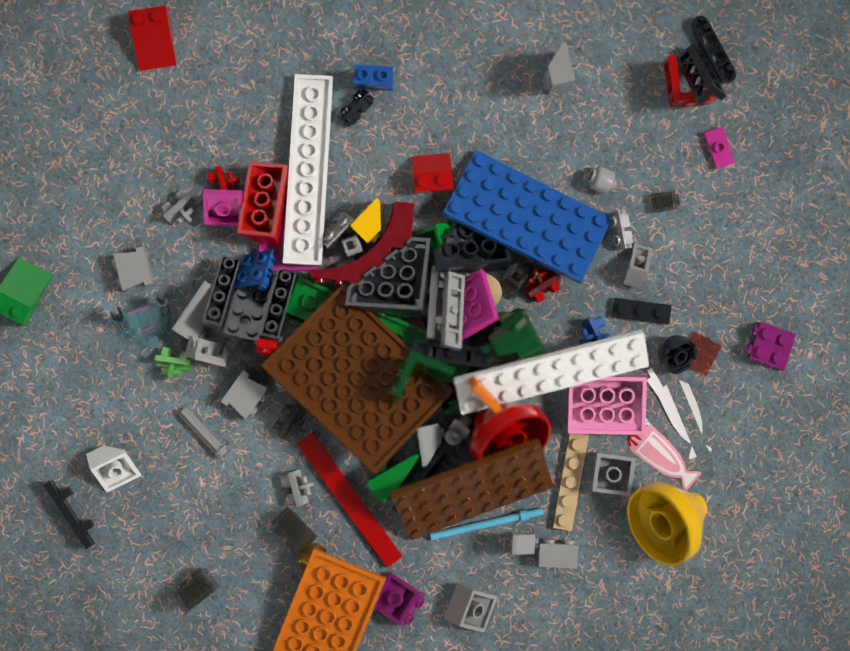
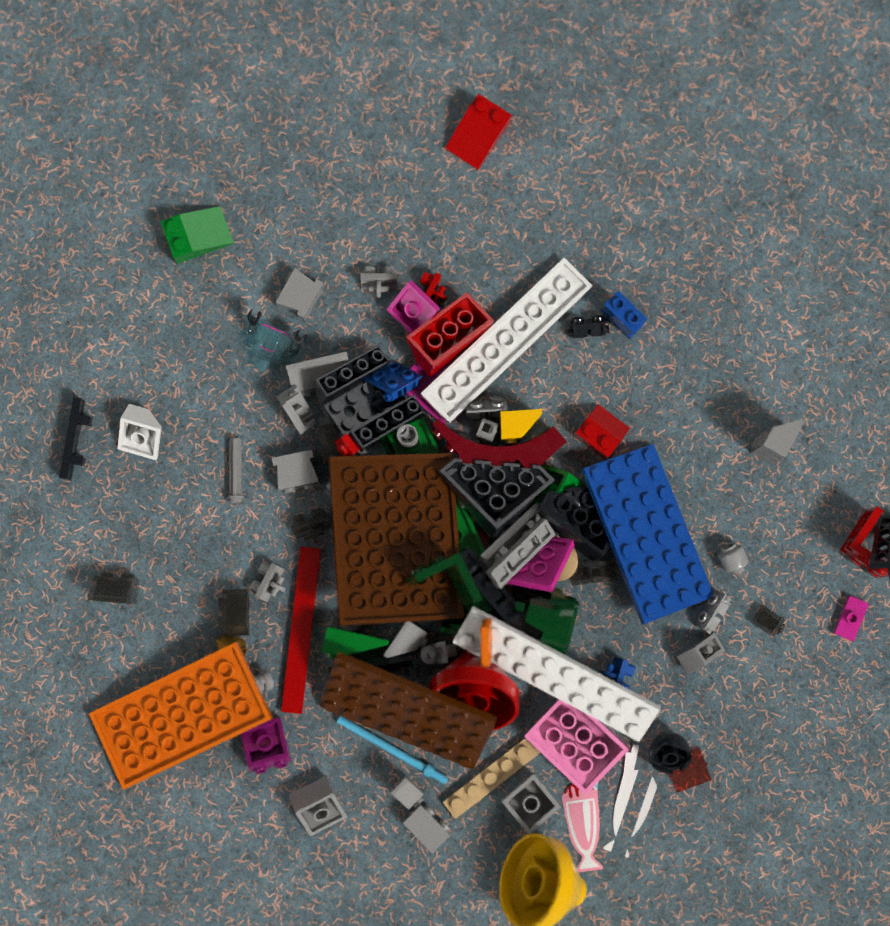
camera: 35 degrees right, 5 degrees down
bright green hips [155,347,191,380] -> none
red hips [524,269,561,303] -> none
black plate [612,298,672,324] -> none
magenta plate [746,322,796,371] -> none
none -> light grey wheel [253,670,274,692]
none -> light grey wheel [397,424,419,448]

